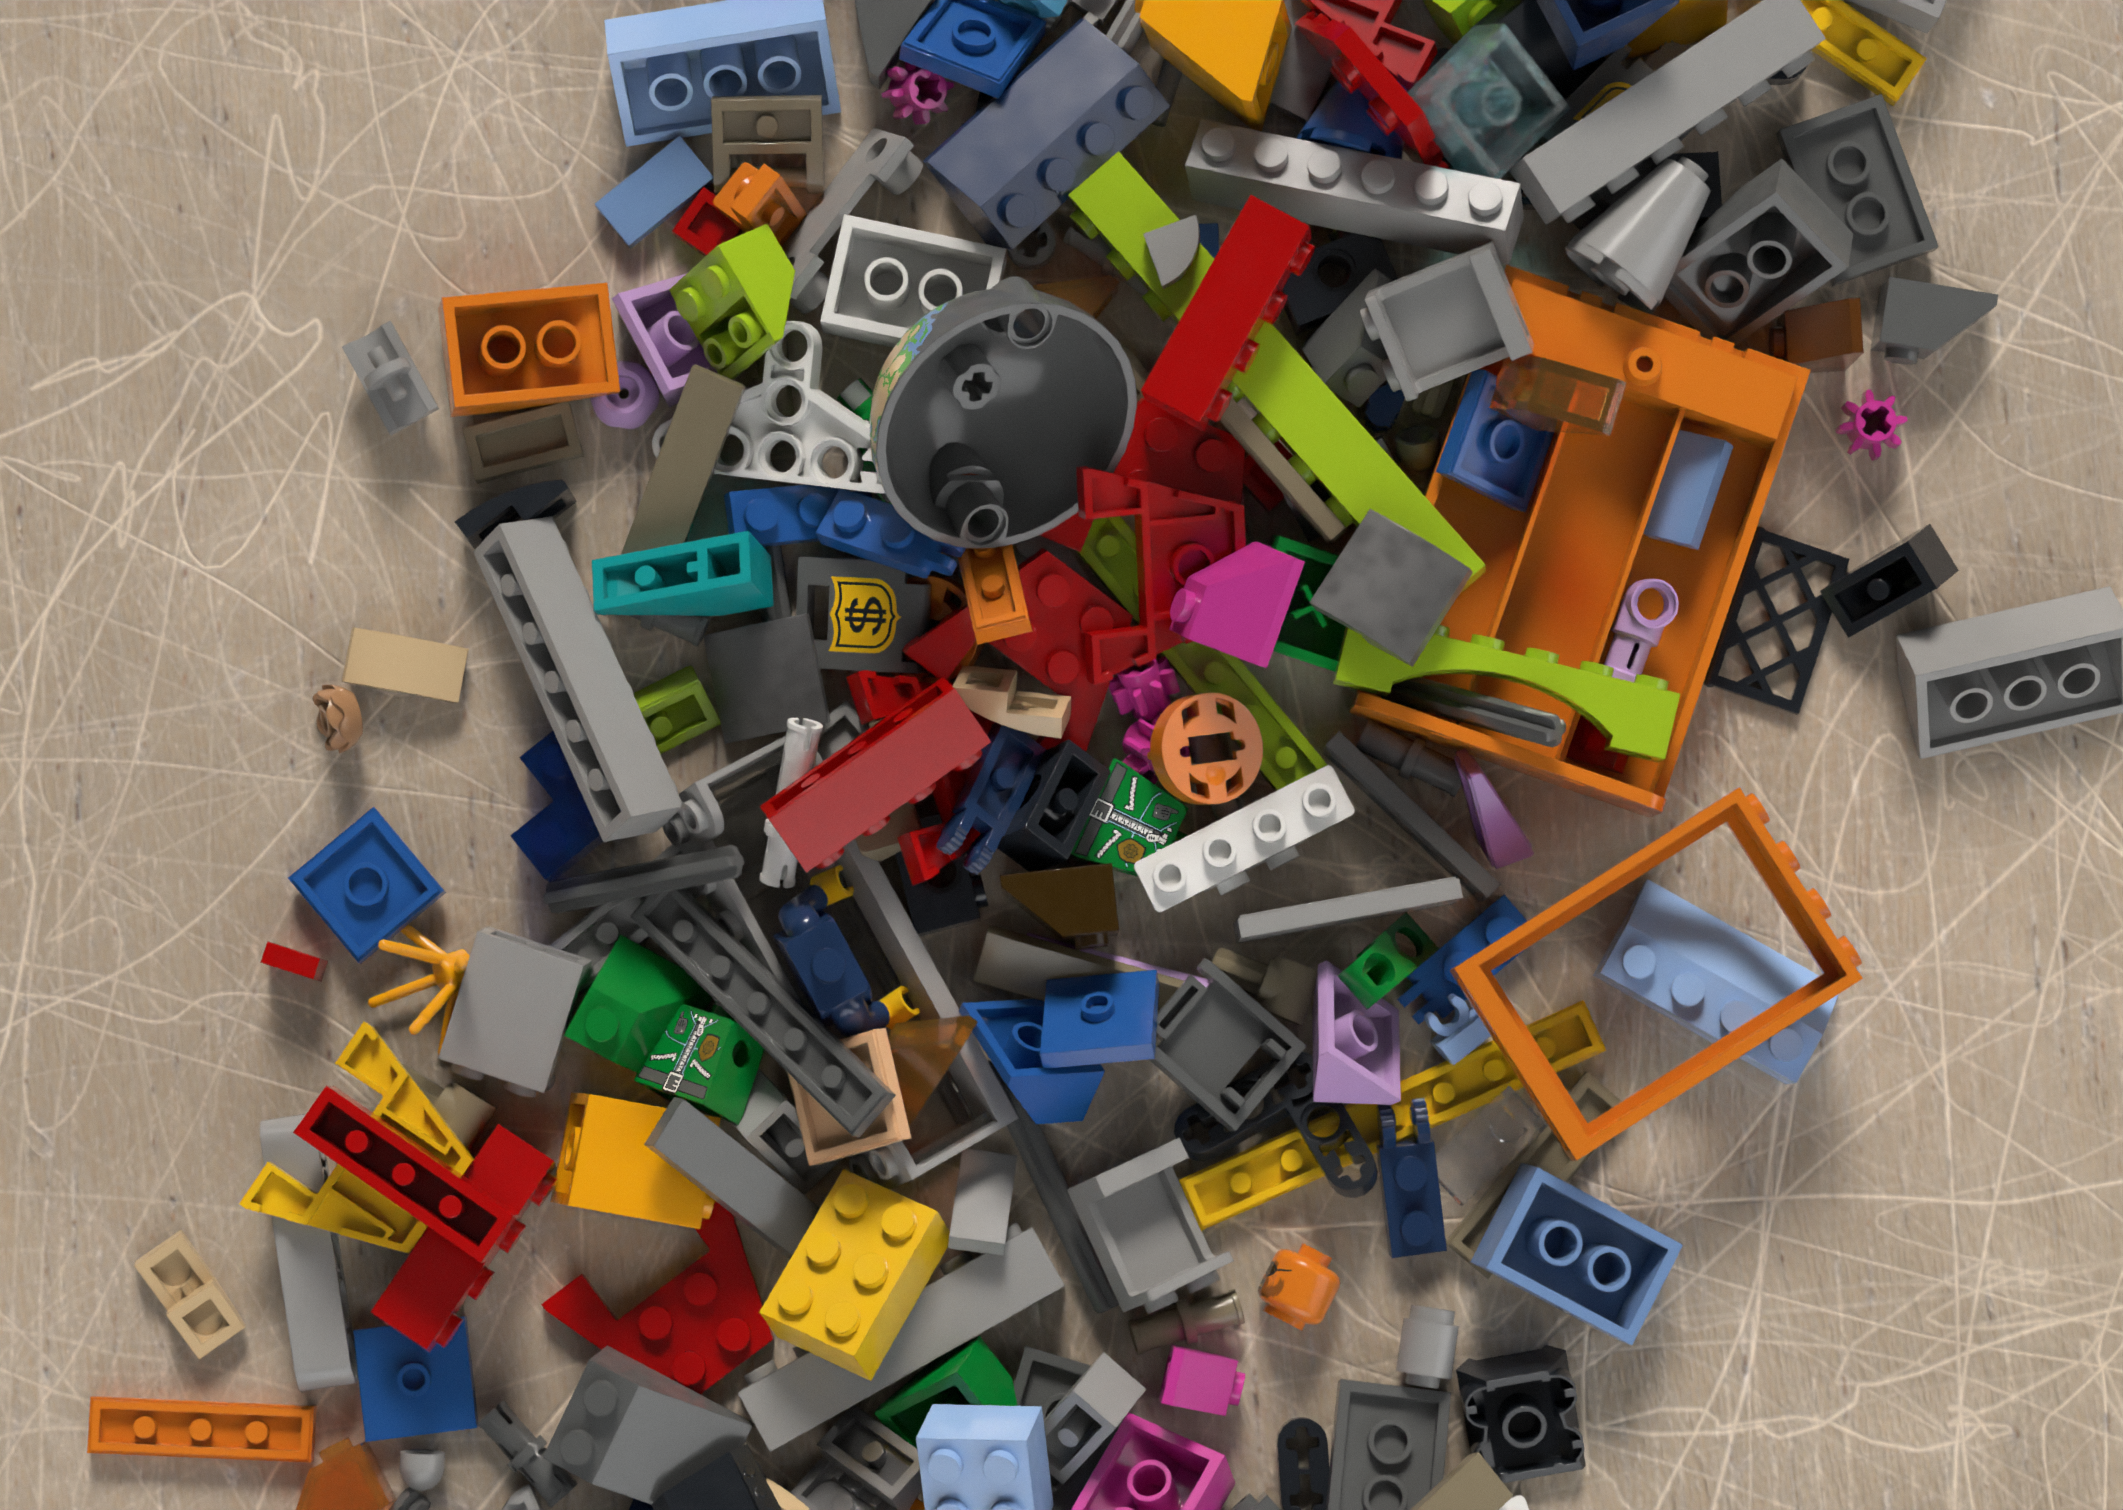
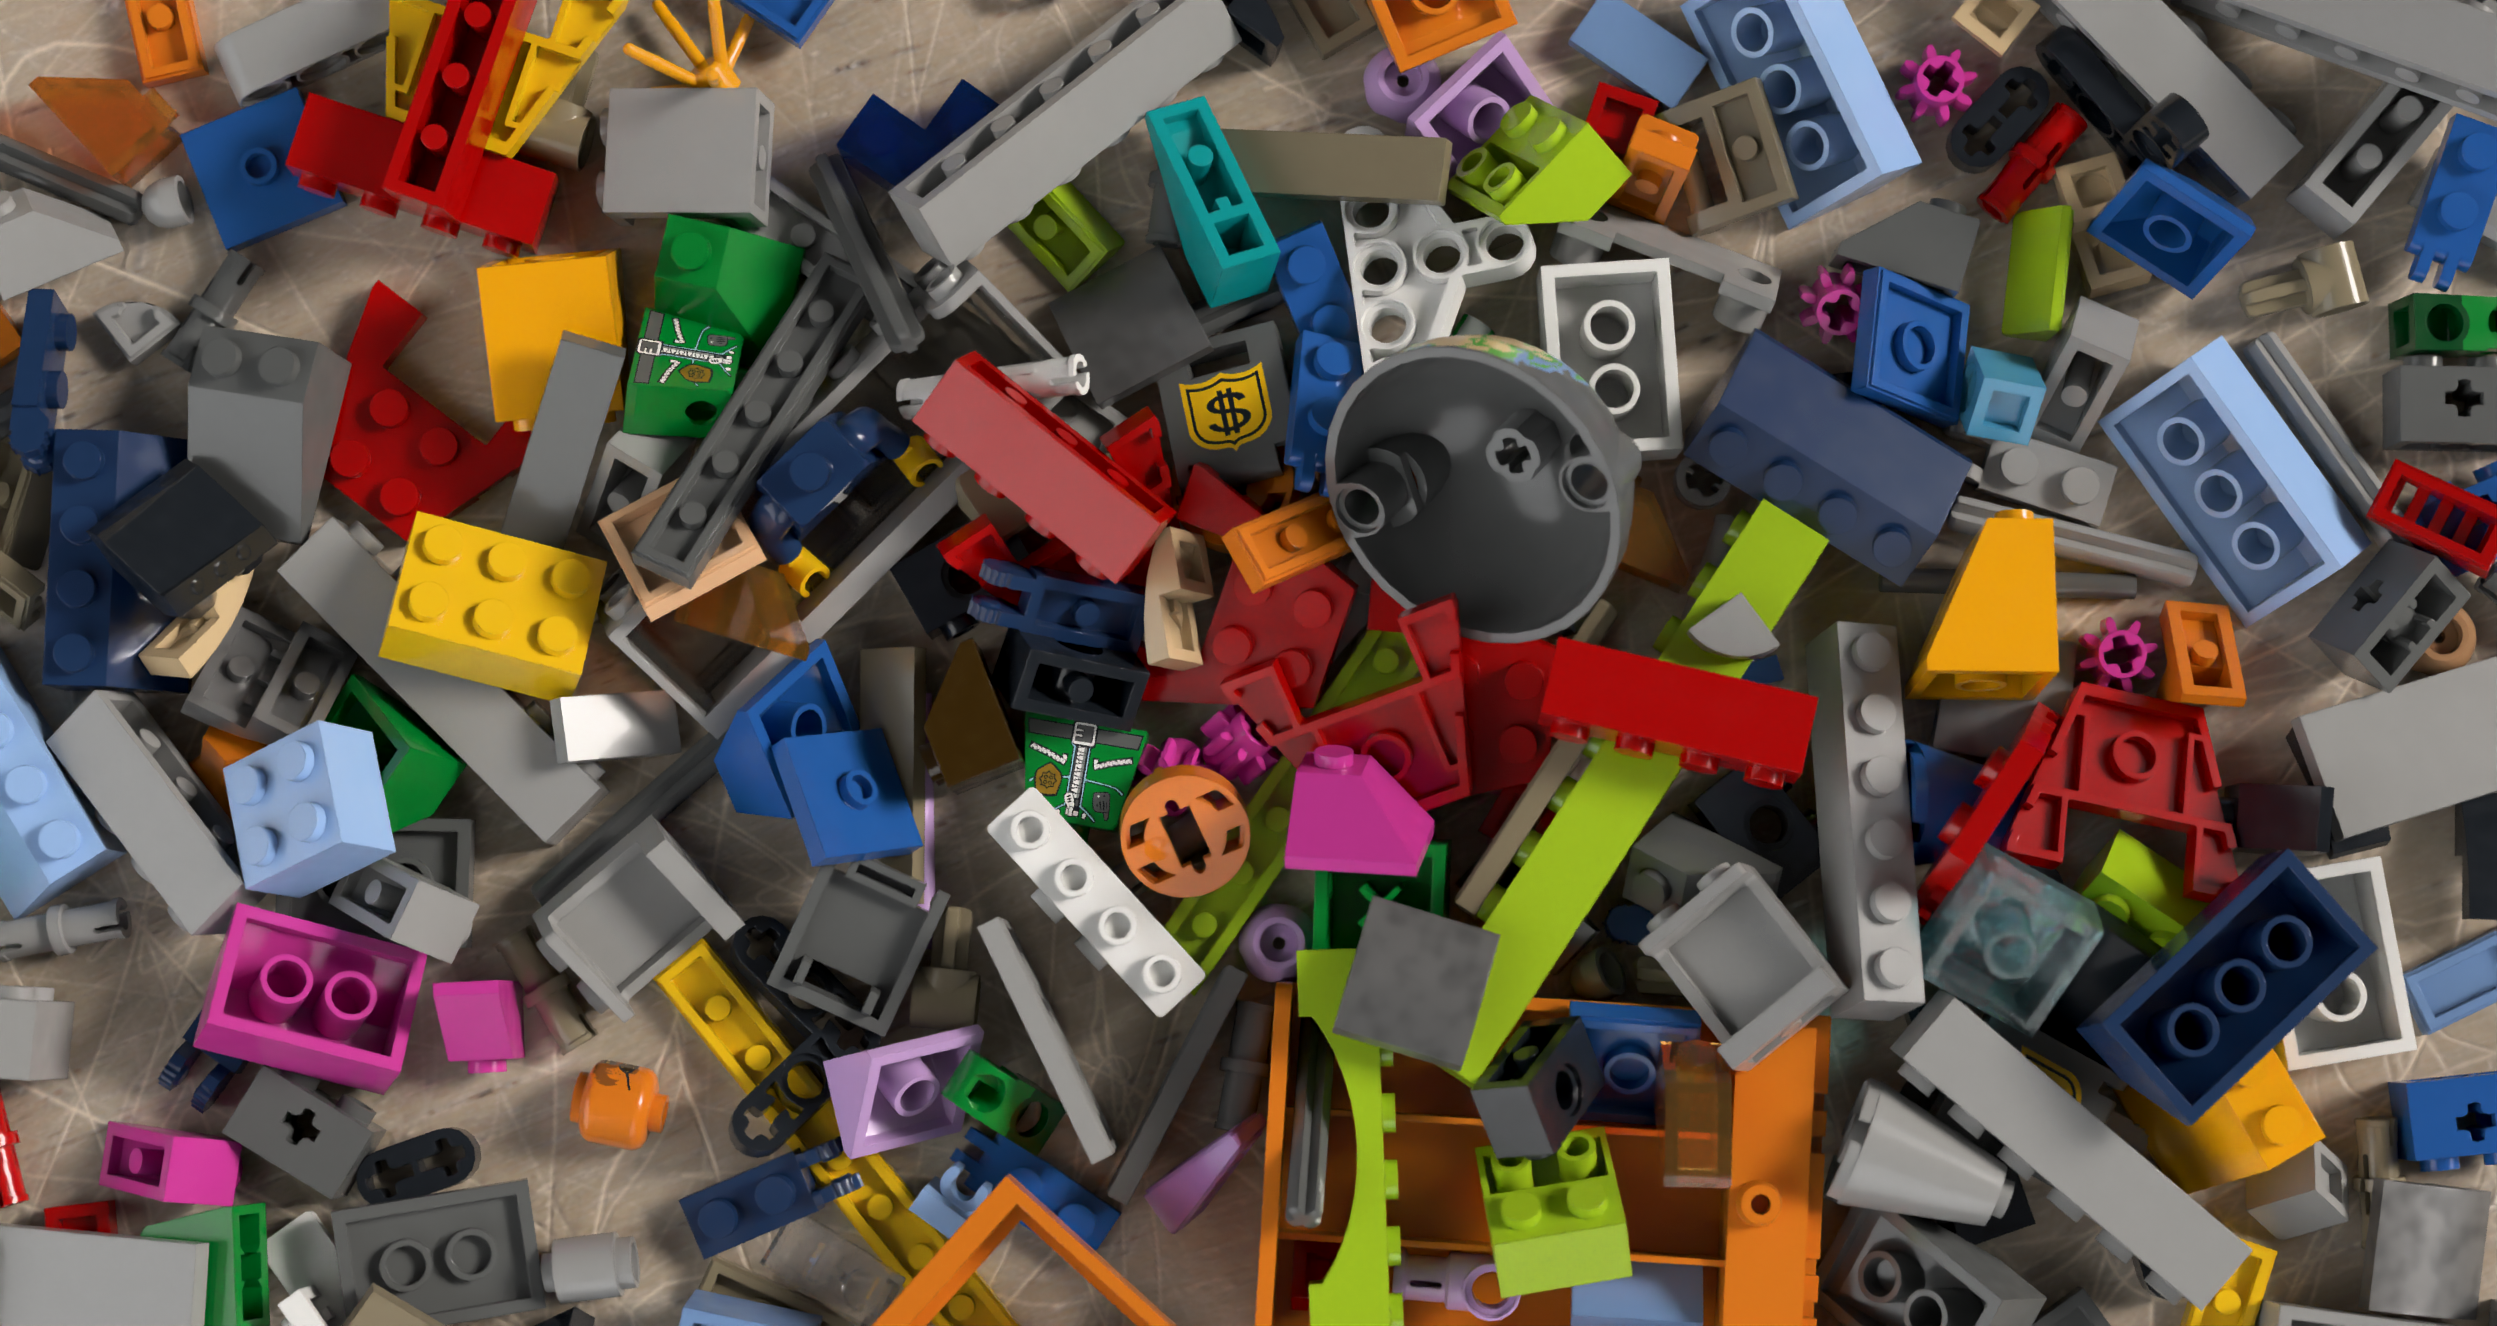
camera: 80 degrees right, 0 degrees up
none -> lavender plate [1238,904,1313,983]
none -> black brick [1470,1016,1606,1160]
none -> lime slope [1475,1126,1632,1298]

